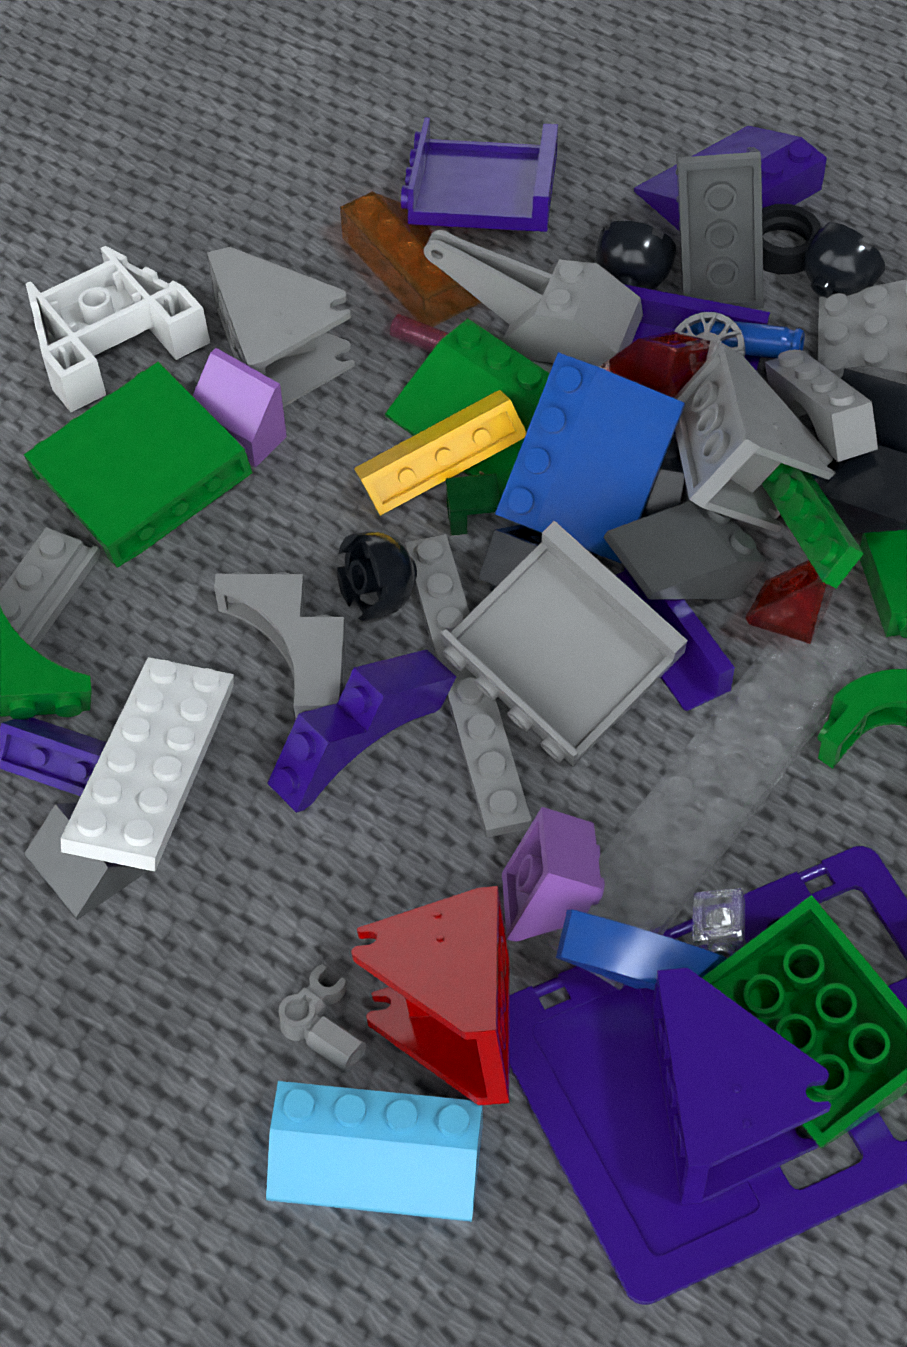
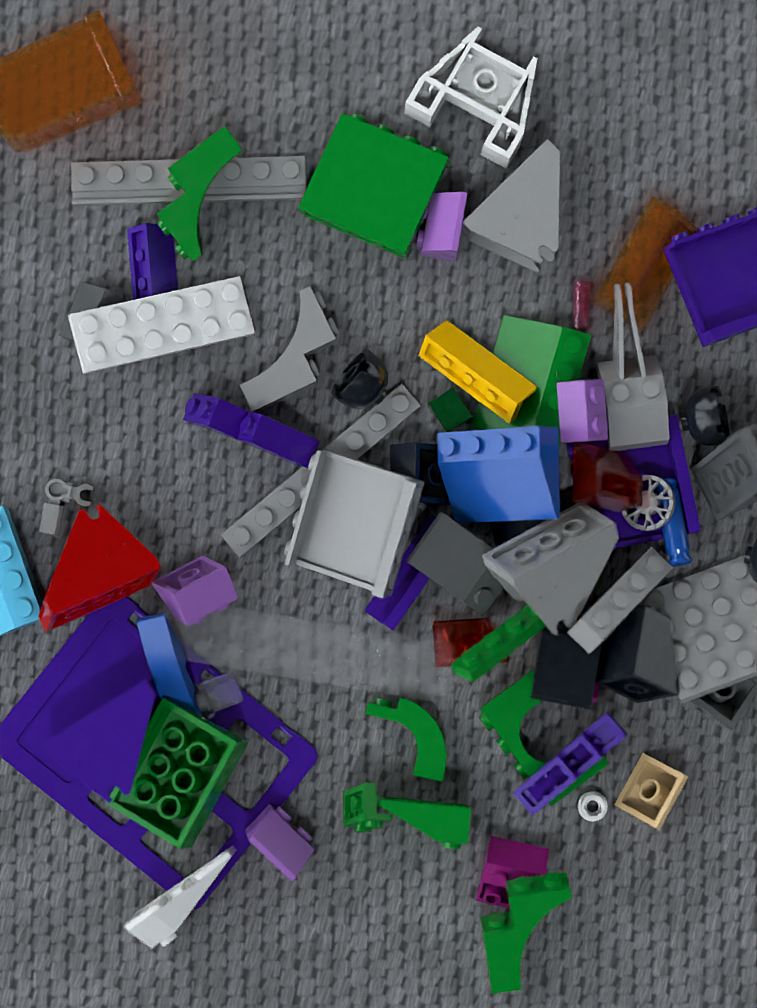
camera: 65 degrees right, 30 degrees up
none -> medium lavender slope [557,379,608,443]

